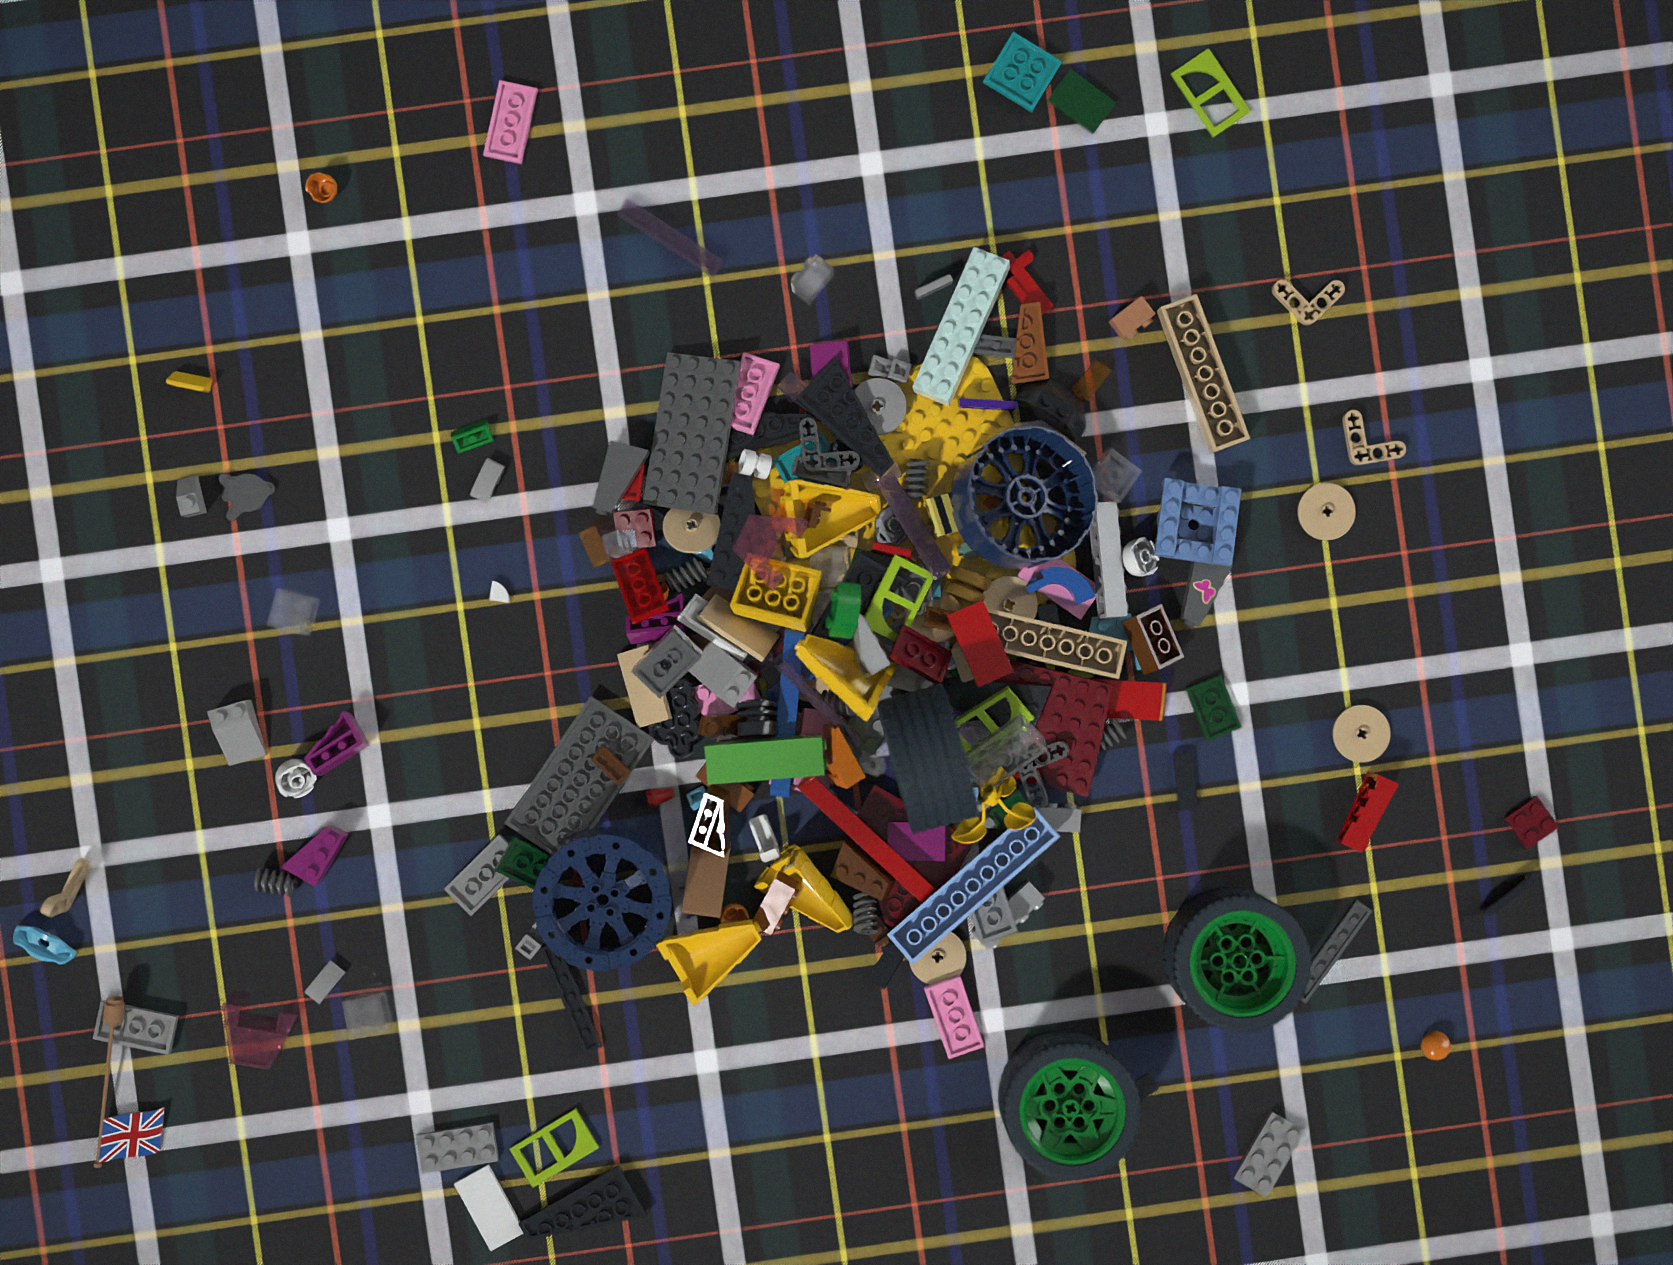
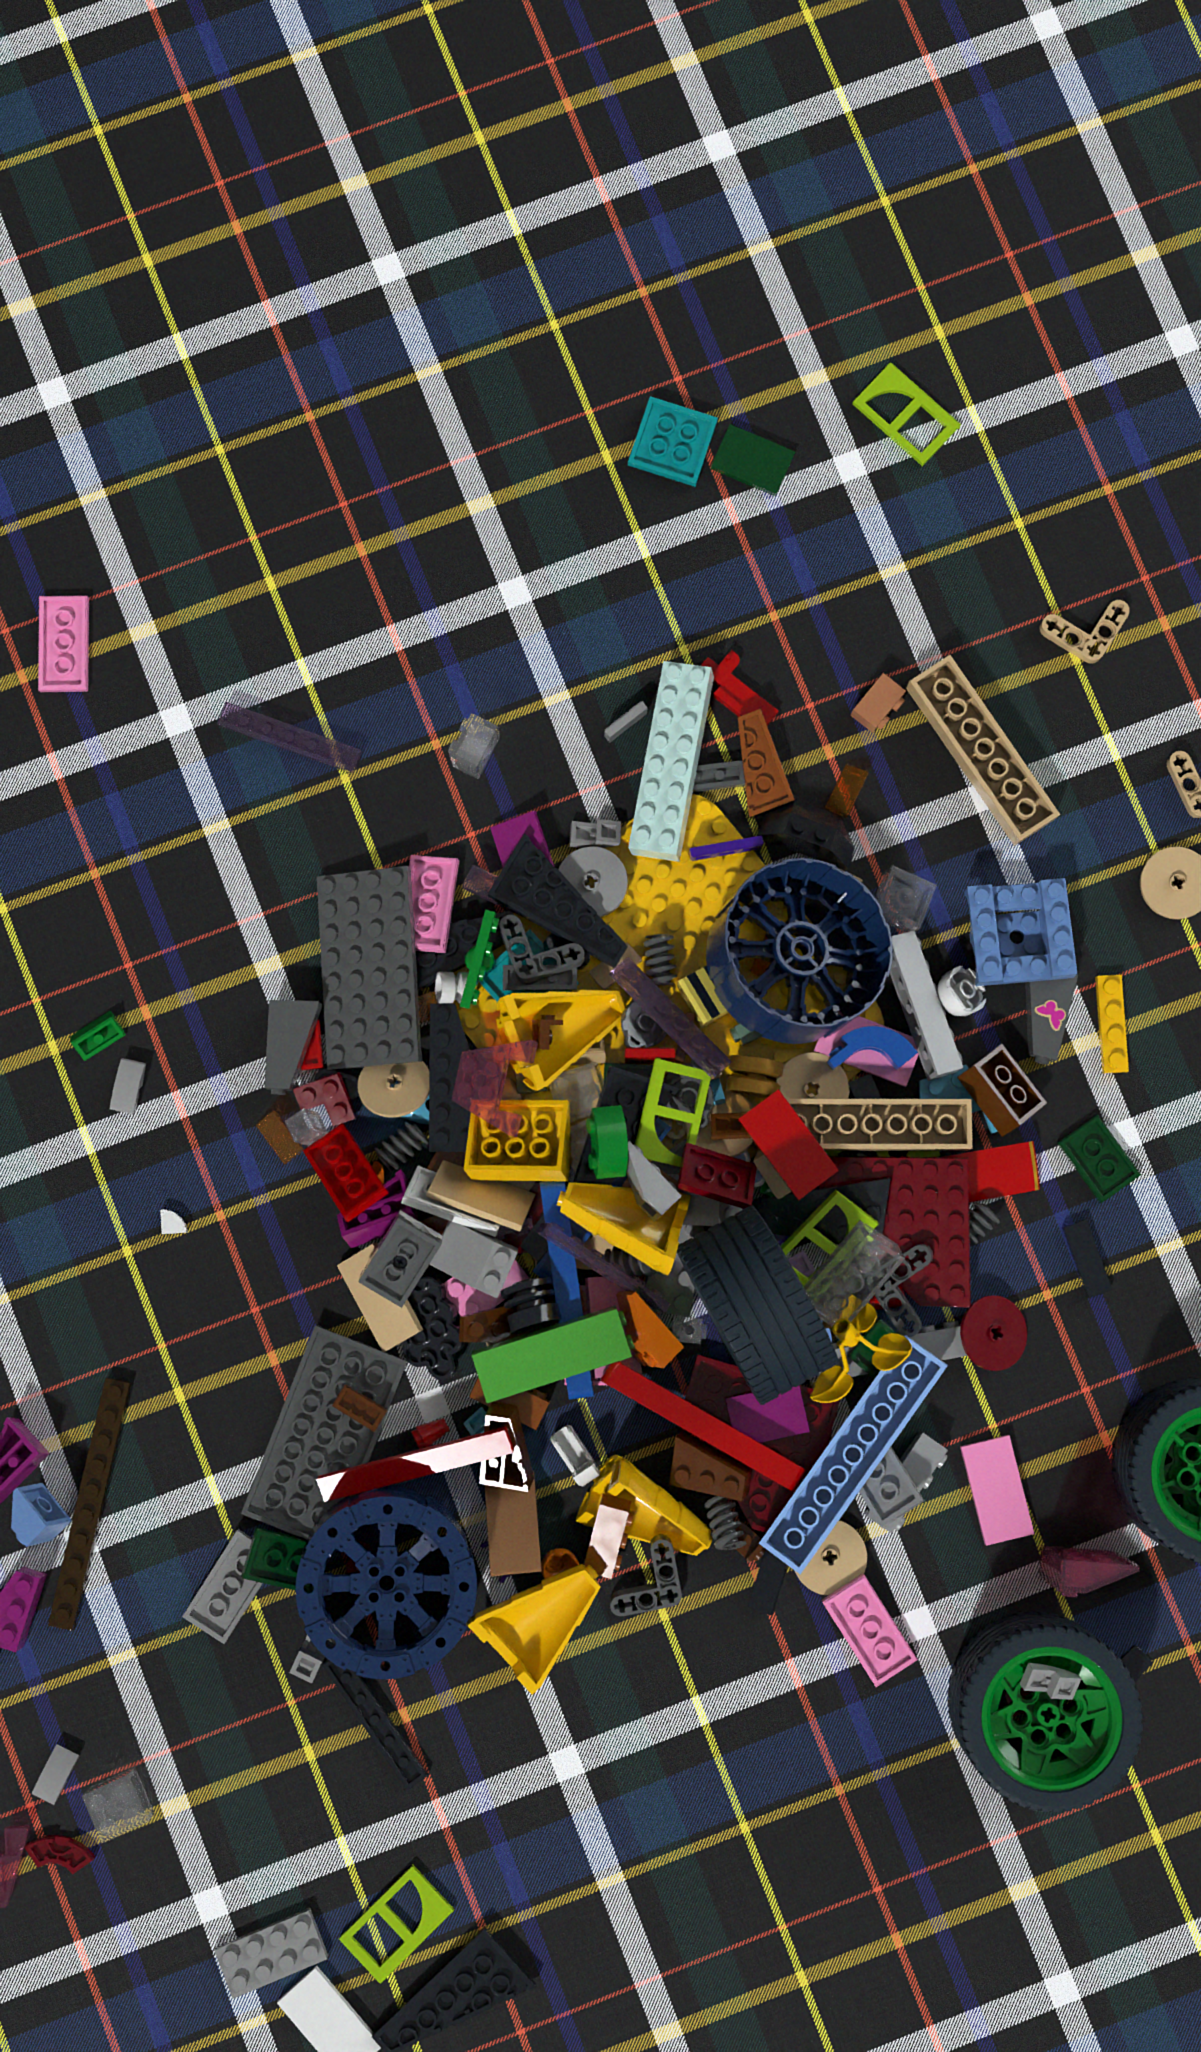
camera: 15 degrees left, 5 degrees down
none -> medium blue slope [11,1483,72,1547]
none -> dark red tile [24,1835,95,1874]
none -> dark brown plate [48,1377,132,1631]
none -> tile [316,1427,514,1502]
none -> green plate [460,910,499,1009]
none -> dark grey beam [610,1534,682,1616]
none -> dark red piece [960,1295,1027,1371]
none -> bright pink tile [960,1435,1034,1546]
none -> light grey slope [1020,1663,1082,1700]
none -> clear pink slope [1039,1545,1140,1597]
none -> yellow plate [1095,975,1129,1074]

